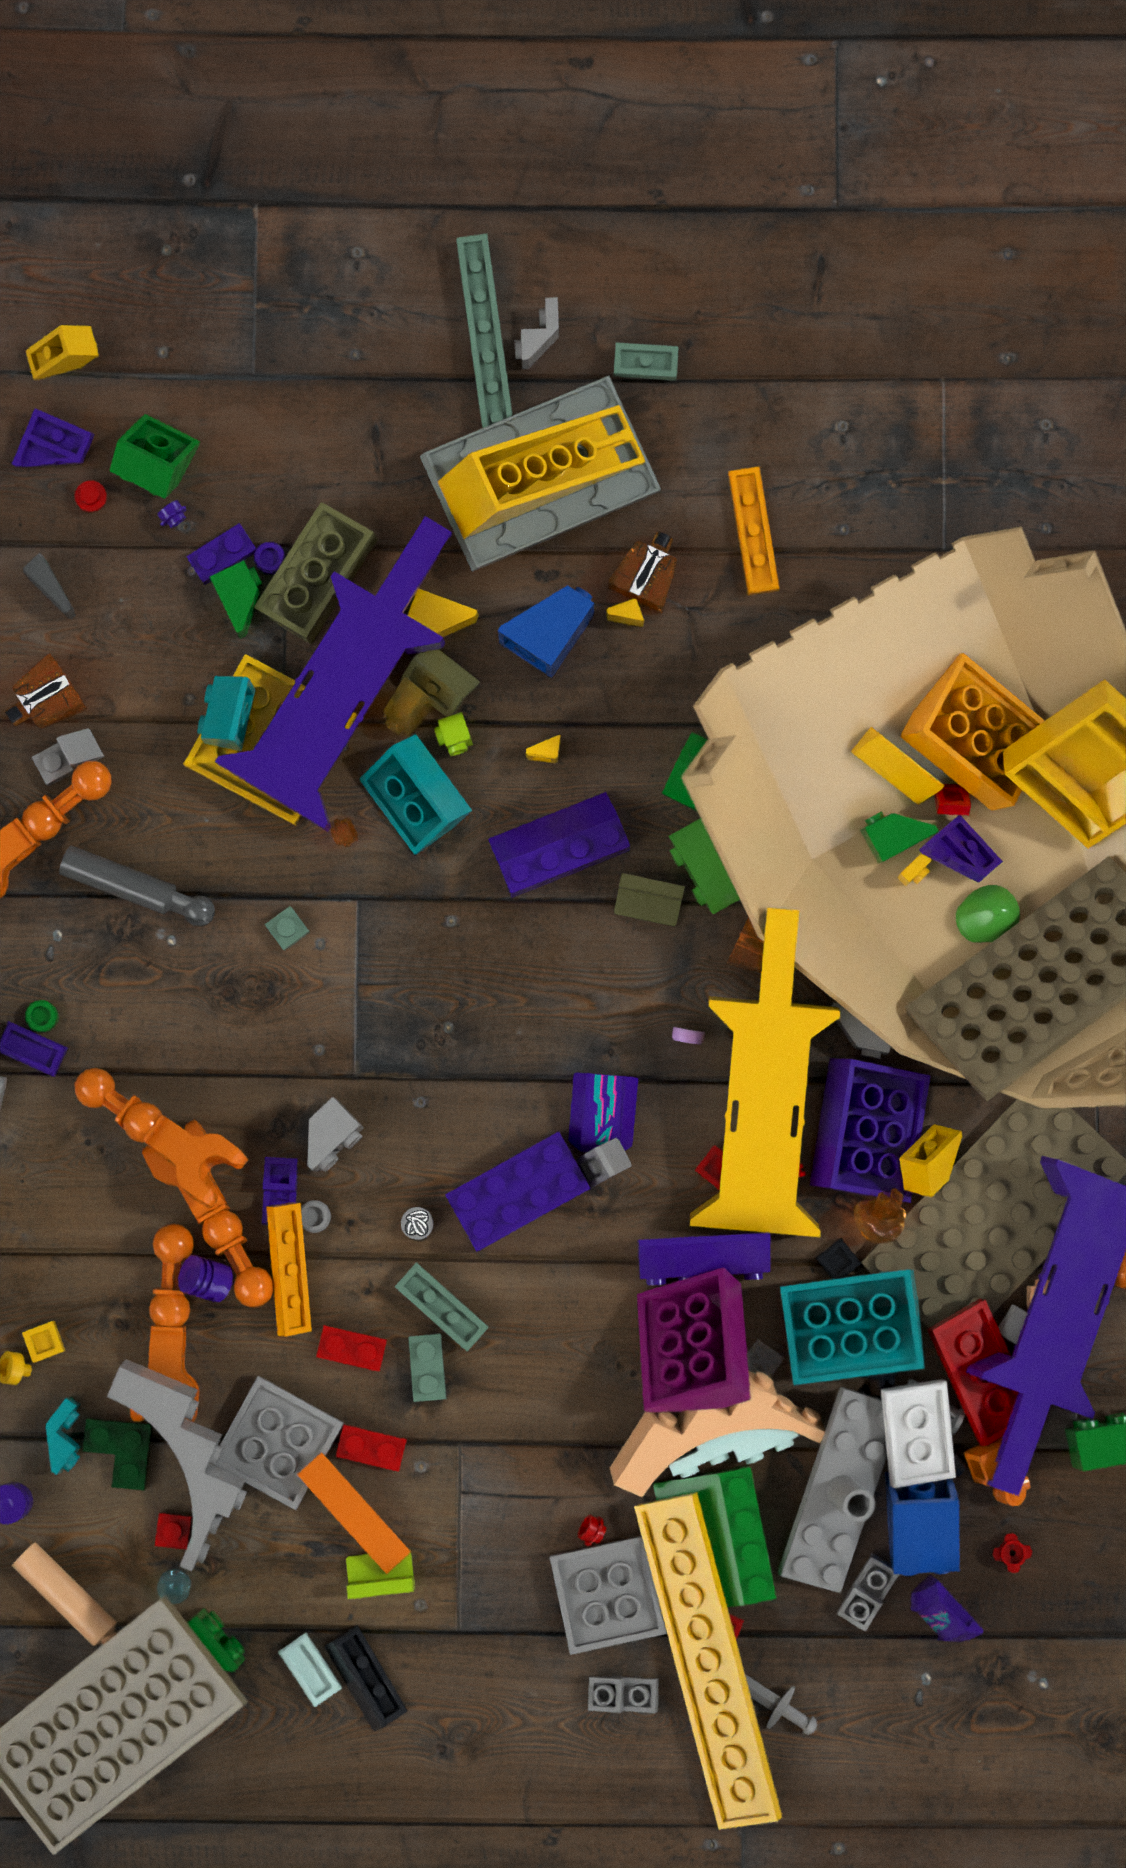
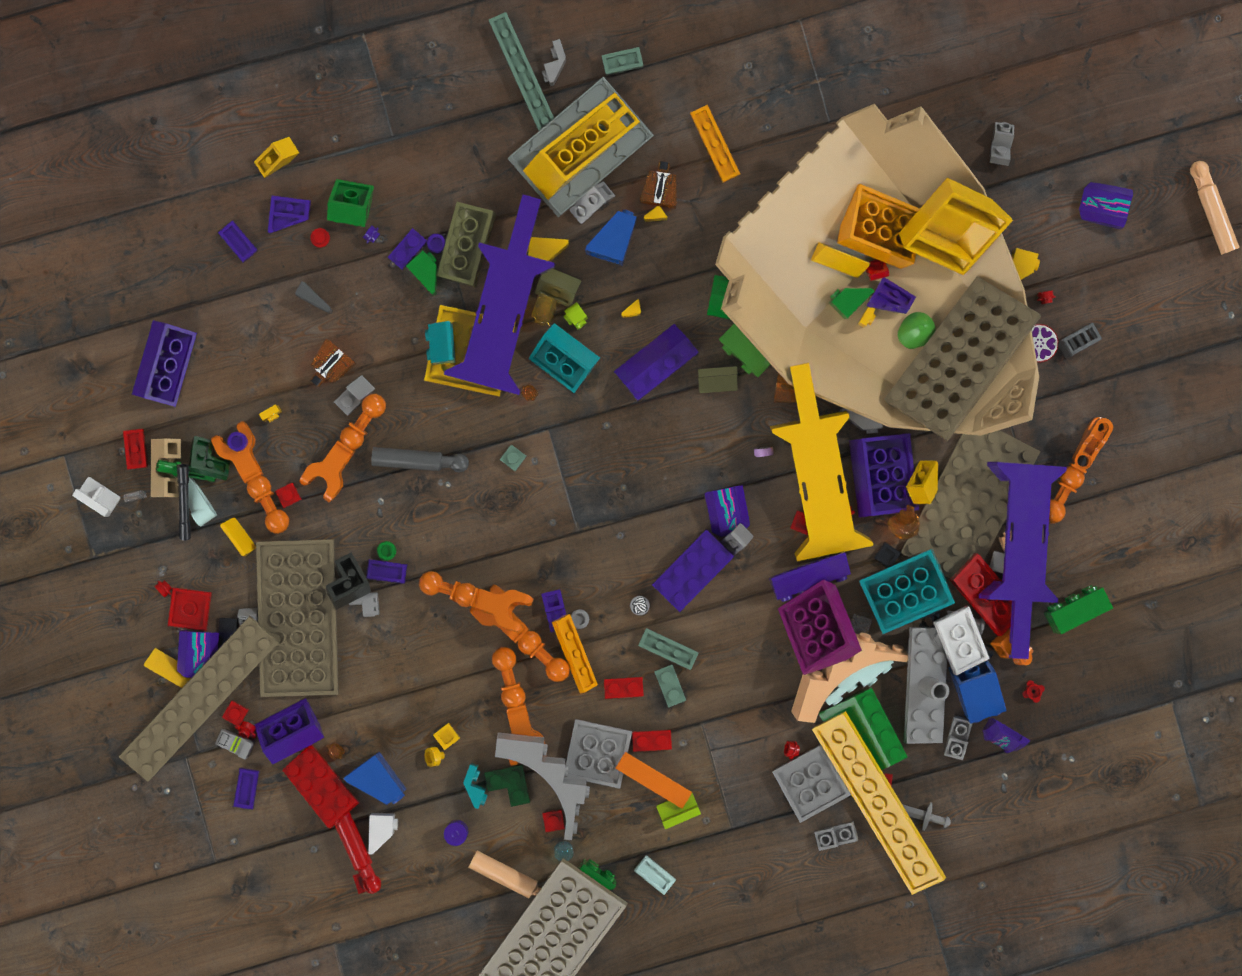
camera: 20 degrees left, 5 degrees up
dark purple piece [178,1255,233,1303] -> none
light grey slope [308,1097,364,1172] -> none
black slope [324,1625,408,1731] -> none
none -> light grey bracket [570,181,615,224]

